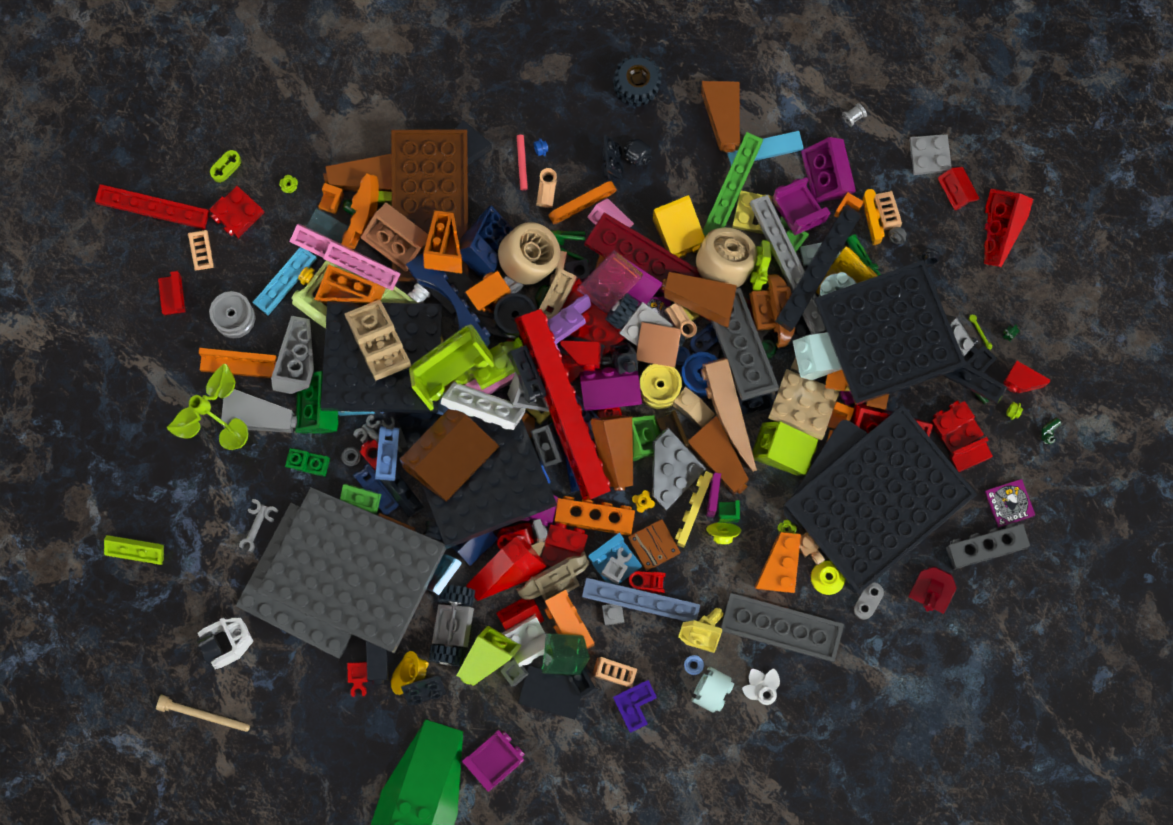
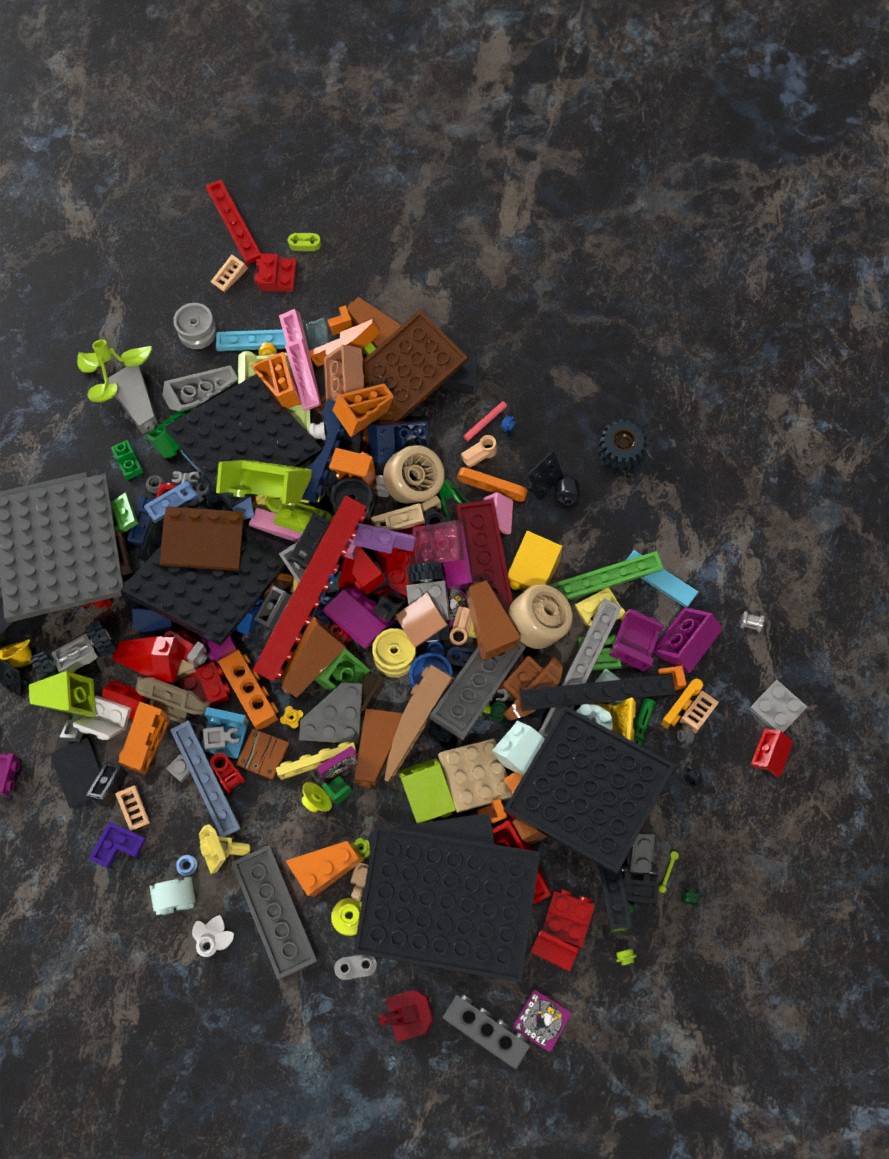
camera: 55 degrees right, 10 degrees down
red panel [158,271,186,315] -> none
orange fence [199,348,278,378] -> none
light grey bar [239,499,278,552] -> none
lime plate [279,175,298,193] -> none
tan slope [345,299,411,381] -> none
medium azure tile [427,554,461,595] -> none
white plate [441,382,526,430] -> none
clear green slope [542,633,590,675] -> none
tan slope [673,387,715,429] -> none
dark orange slope [701,81,740,153] -> none
lime plate [750,240,771,291] -> none
red wedge [984,189,1033,267] -> none
red slope [1002,361,1050,393] -> none
dark green arm [1042,417,1062,444] -> none

